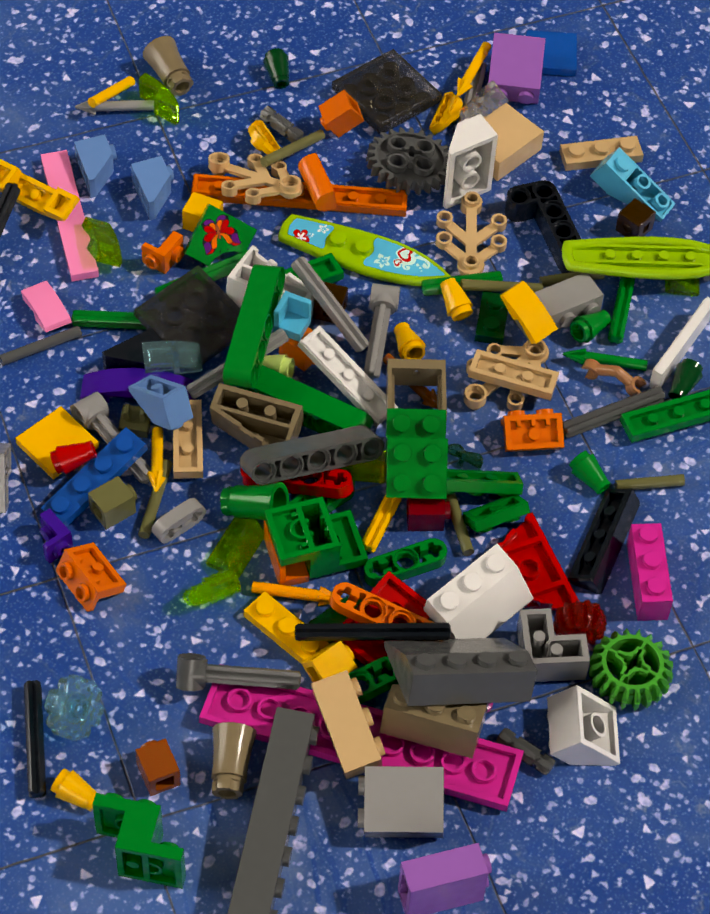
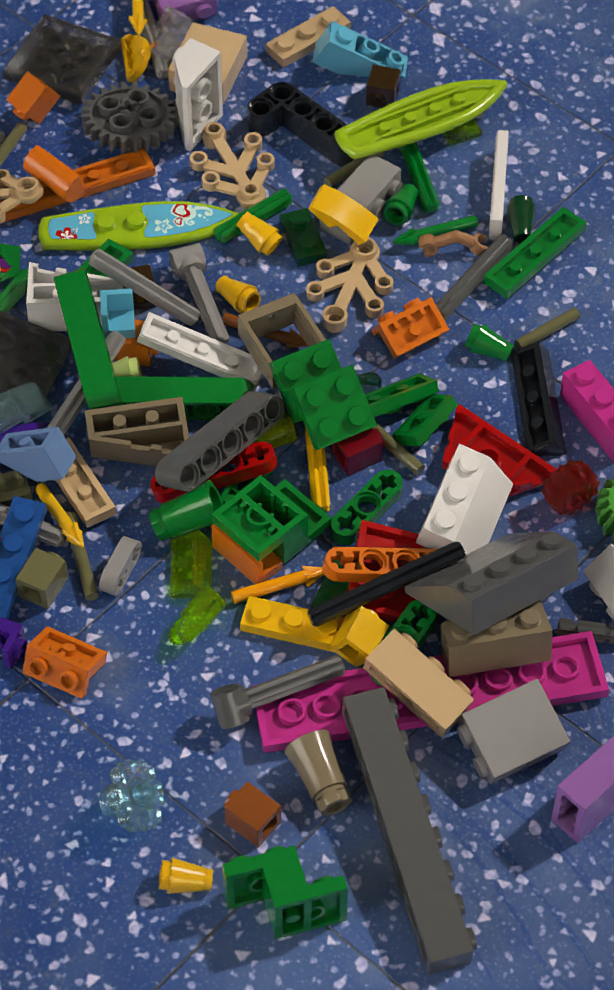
camera: 25 degrees left, 0 degrees up
black axle [24,680,46,798] -> none
olive bar [460,279,543,292] -> none
tan plate [468,349,559,401] -> none
light grey brick [517,608,590,682] -> none

